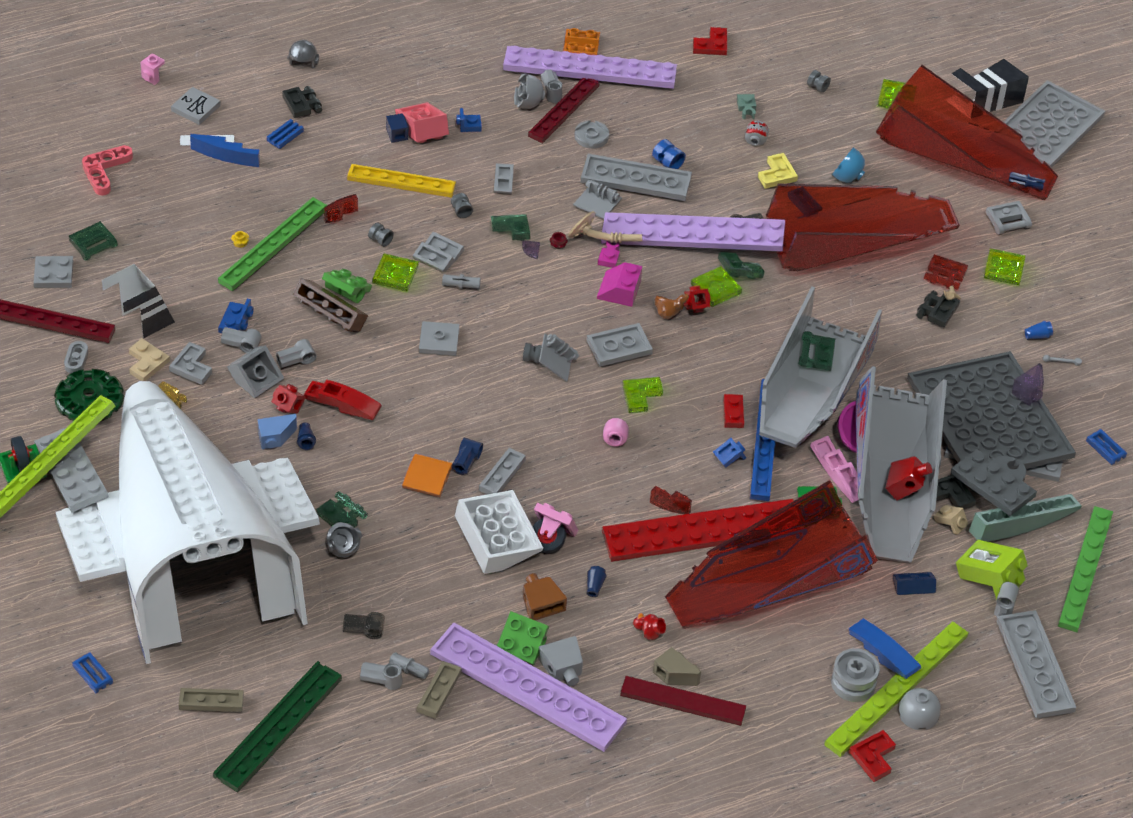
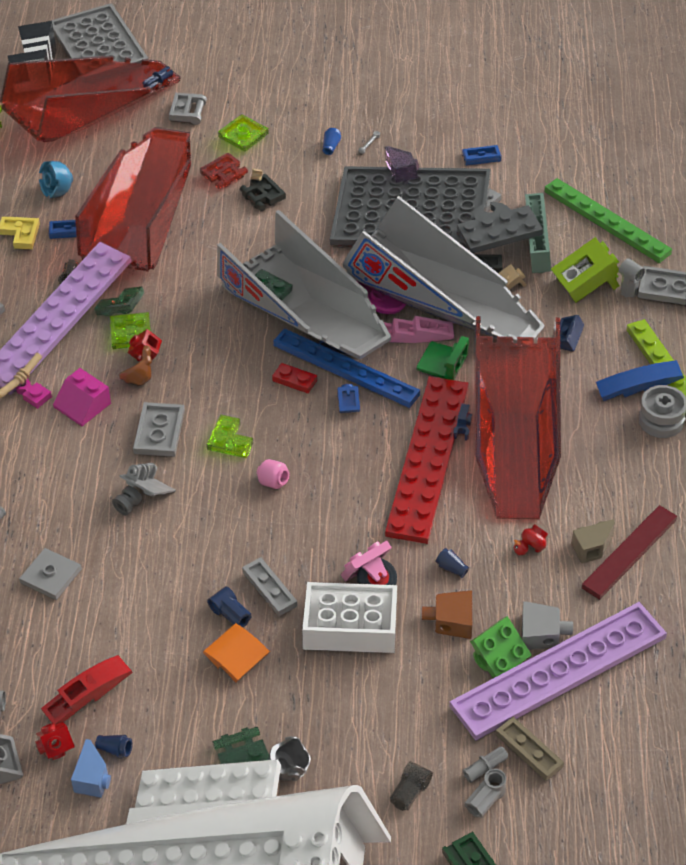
camera: 60 degrees left, 0 degrees up
clear red slope [650,486,692,514] -> none
red torso [885,456,933,501] -> none

